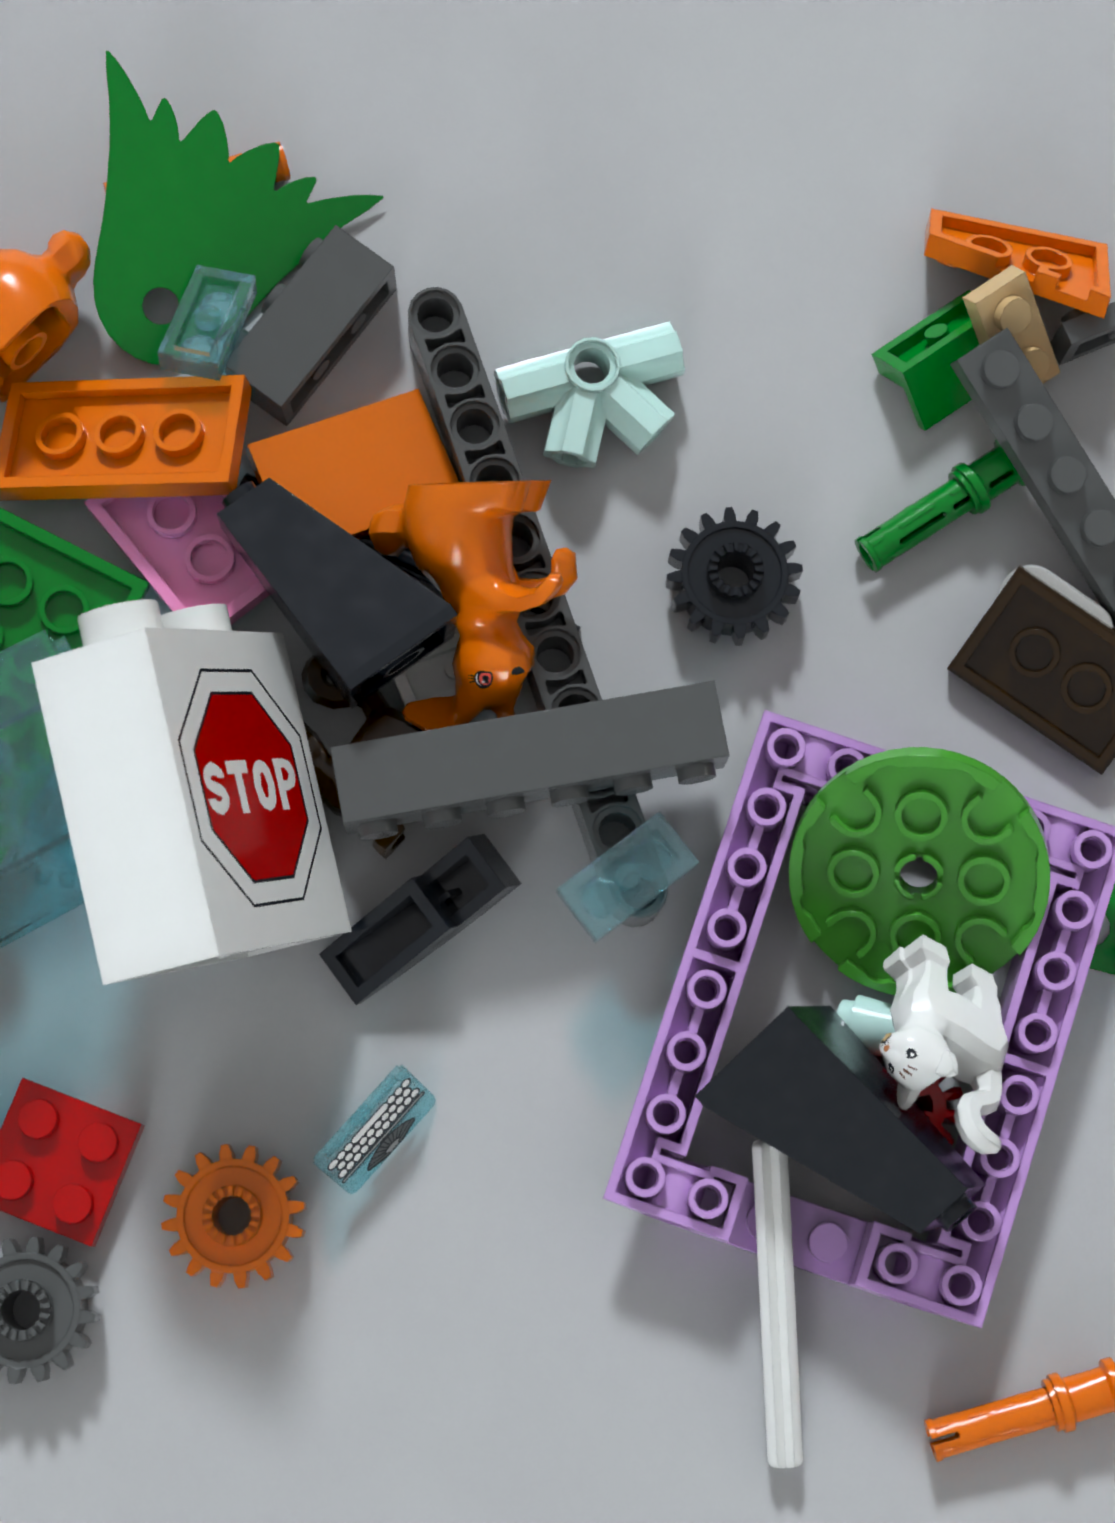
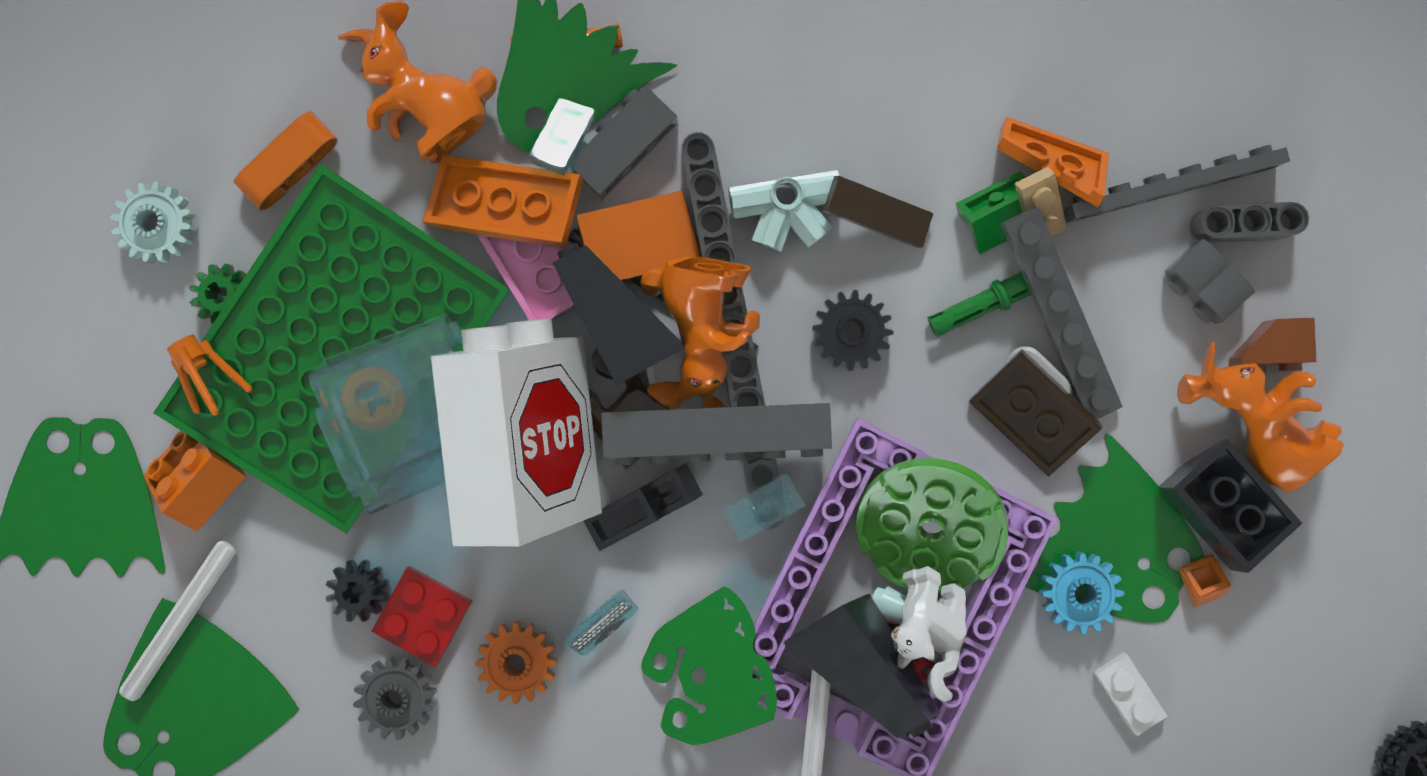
camera: 15 degrees right, 10 degrees up
none -> green piece [641,586,777,745]
none -> dark brown tile [823,176,933,248]

